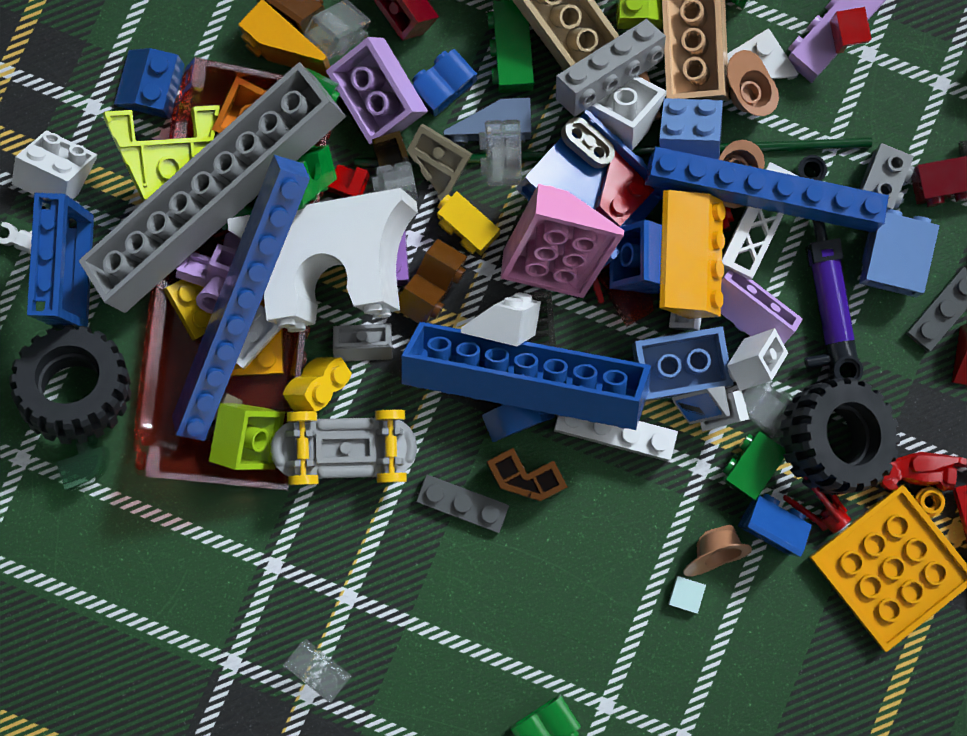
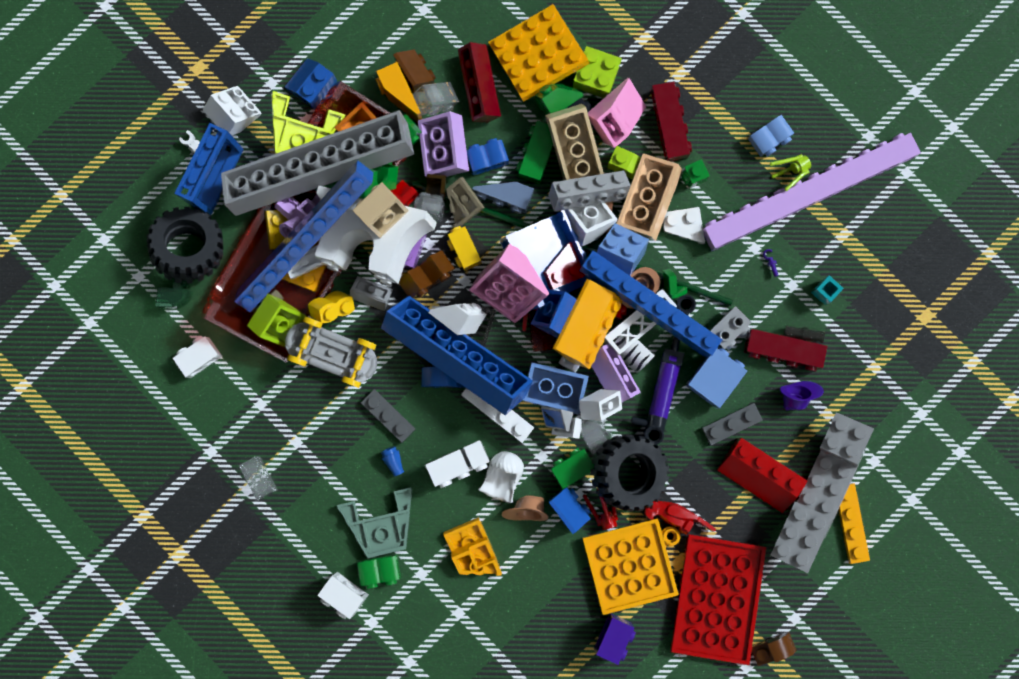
camera: 25 degrees right, 0 degrees up
clear brick [479,119,522,186] -> none
reddish brown brick [487,448,567,501] -> none
dark tan plate [561,117,615,168] -> none
light aqua tile [668,576,706,614] -> none
nougat piece [727,50,779,117] -> none
red panel [830,7,872,54] -> none
none -> white brick [173,336,222,378]
none -> sand green wing [337,488,412,558]
none -> tan brick [353,182,409,238]
none -> blue cone [381,446,404,476]
none -> white piece [426,440,490,488]
none -> light orange slope [443,517,502,576]
none -> white piece [478,451,524,503]
none -> dark purple brick [594,613,636,665]
none -> white brick [614,330,655,373]
none -> green tile [663,269,688,299]
none -> dark purple hand [763,249,779,277]

